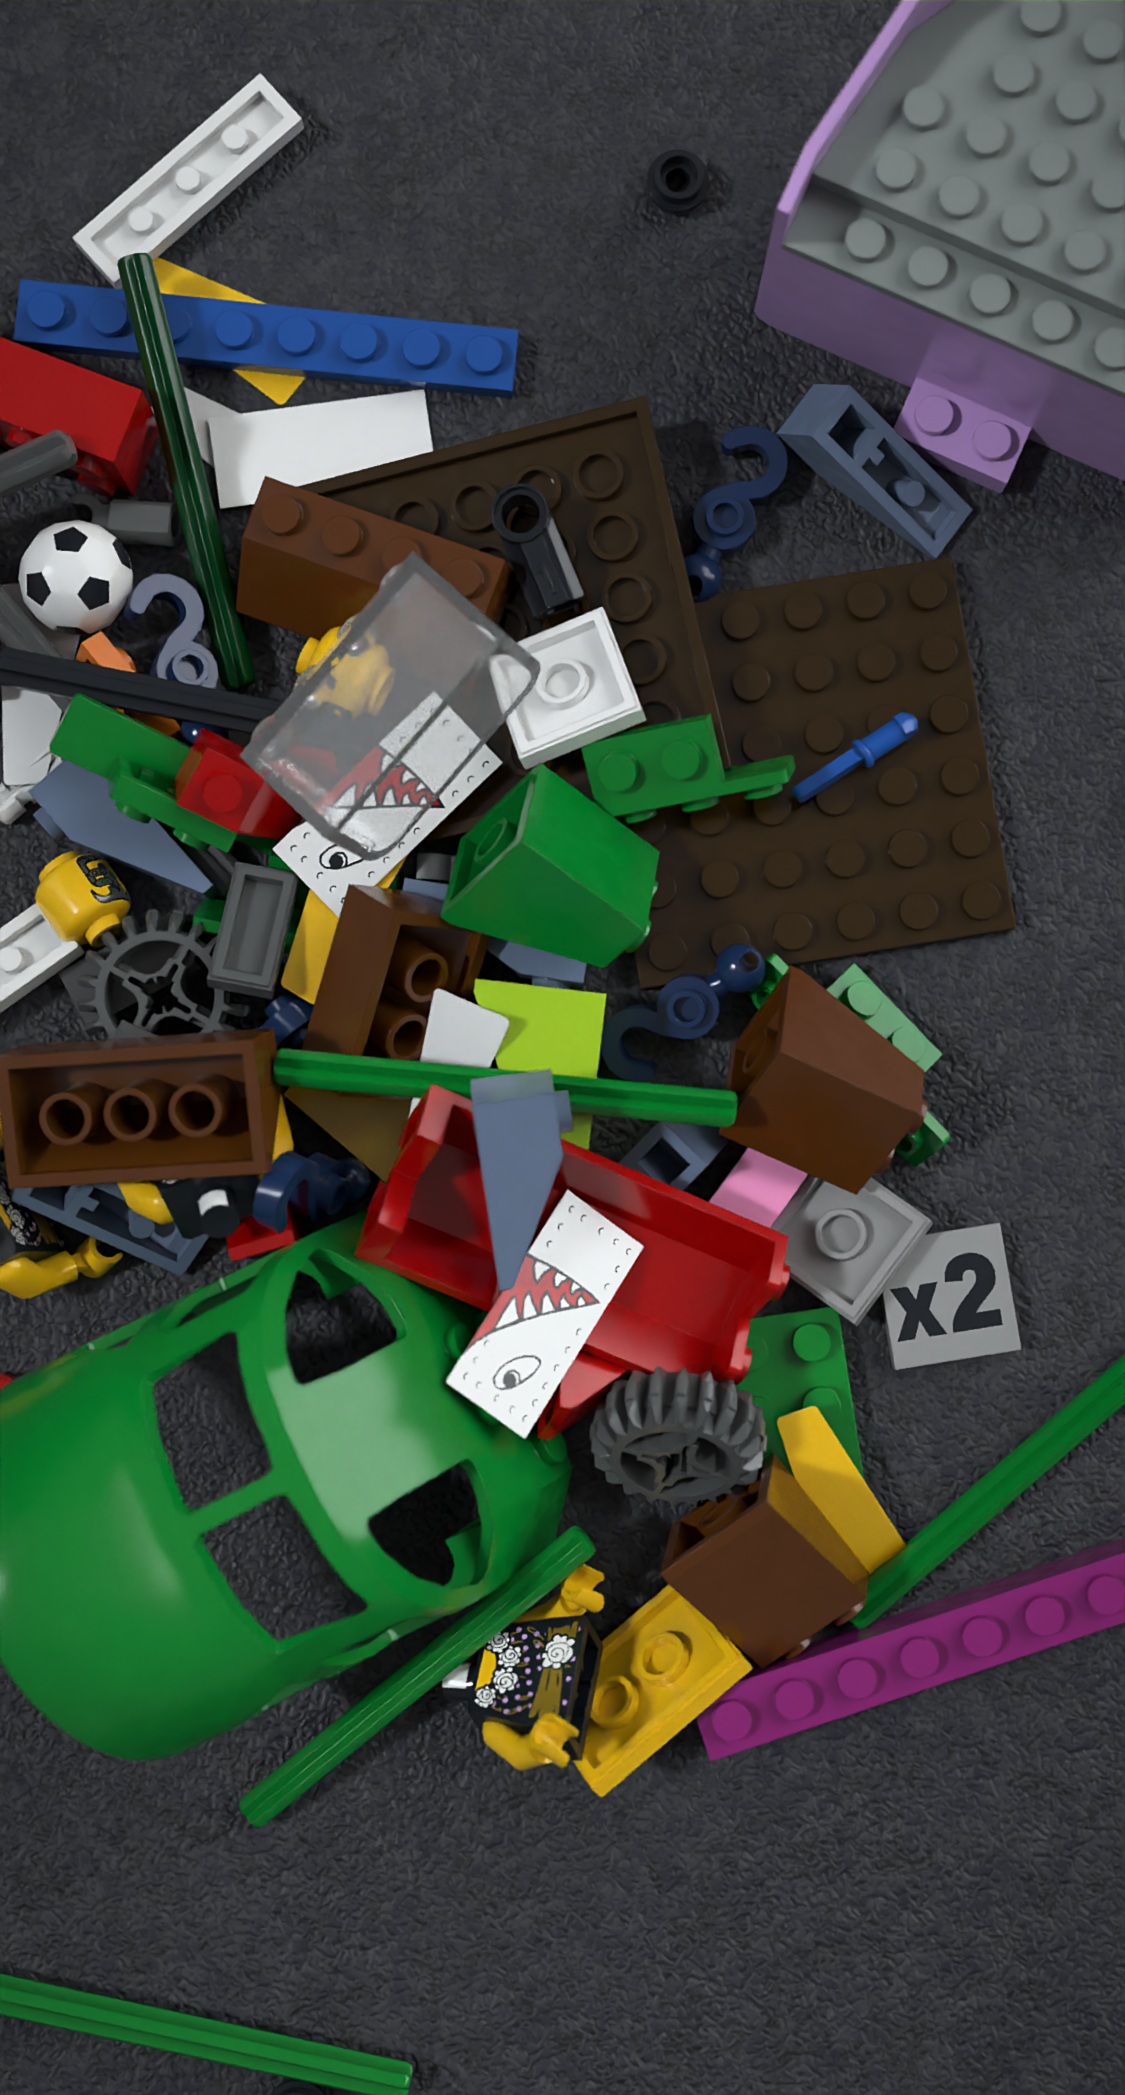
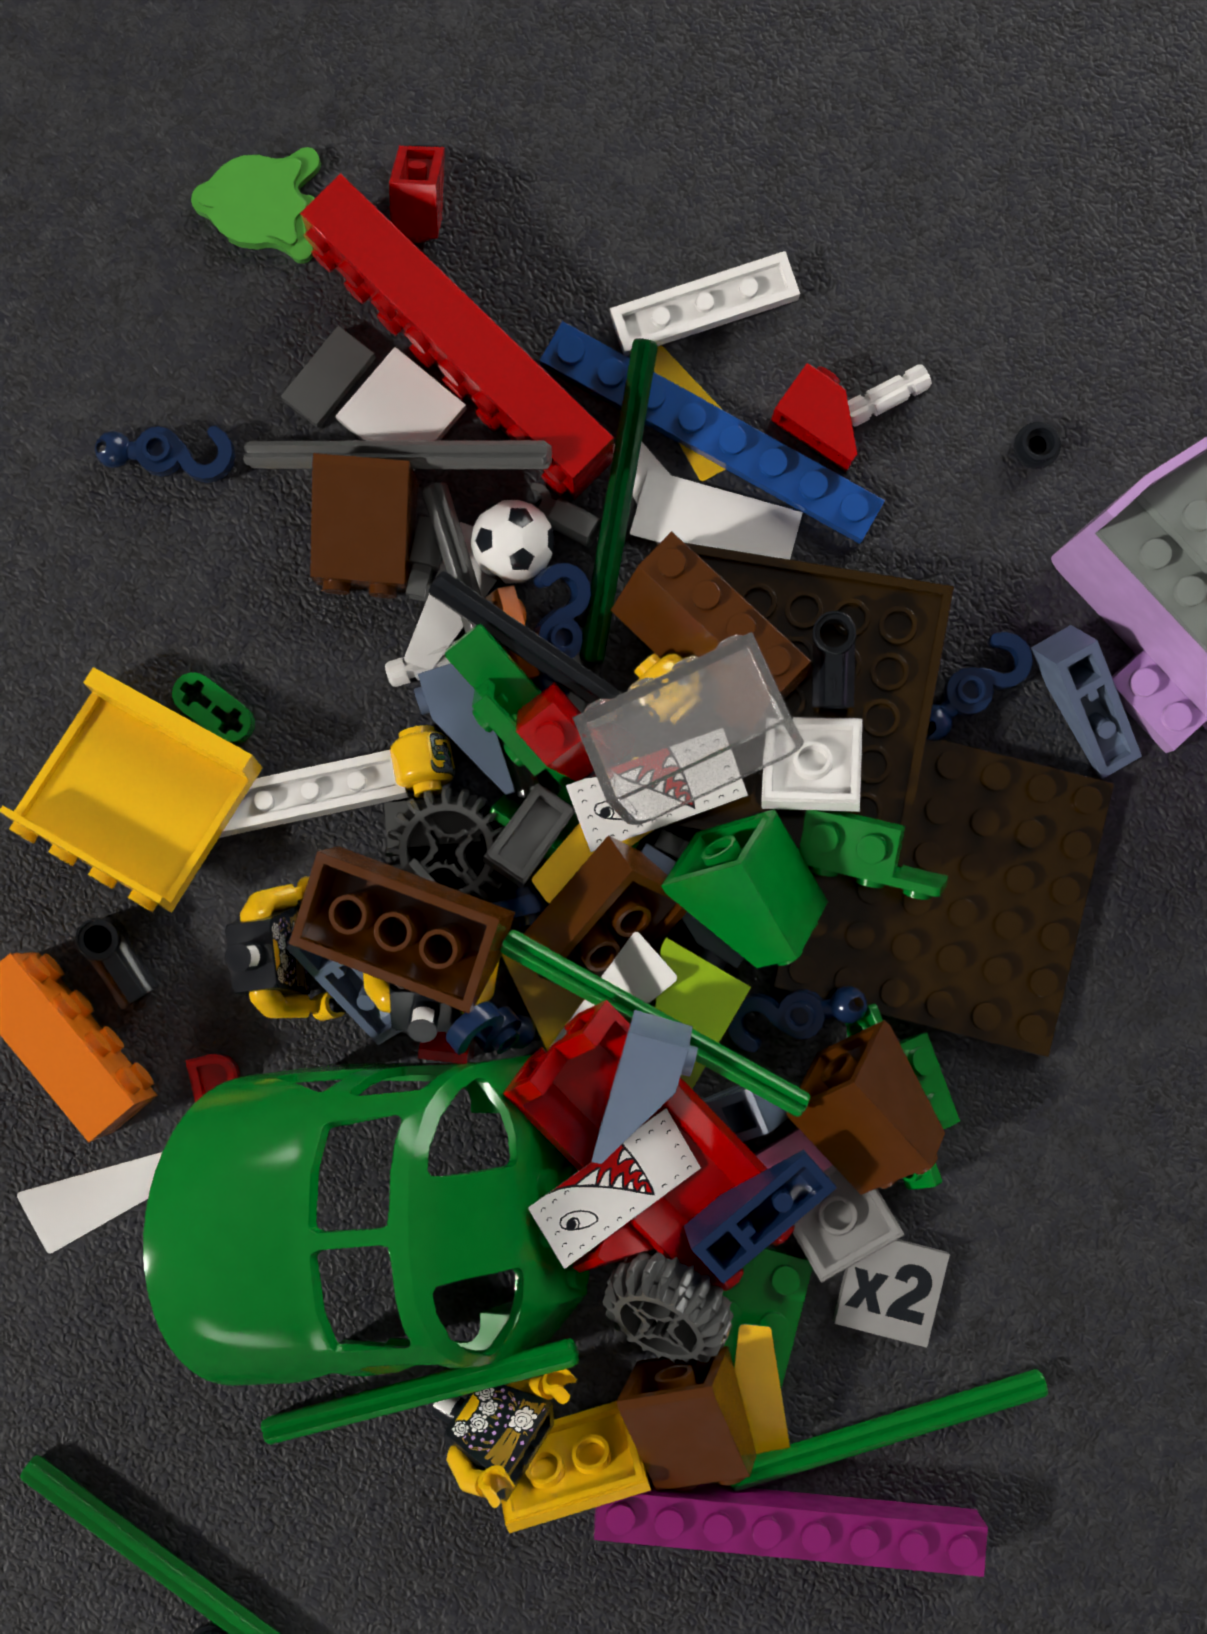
camera: 25 degrees right, 0 degrees up
blue piece [791,712,918,803] -> none
none -> dark blue slope [684,1149,837,1284]
none -> red slope [771,363,857,472]
none -> white axle [848,365,932,426]

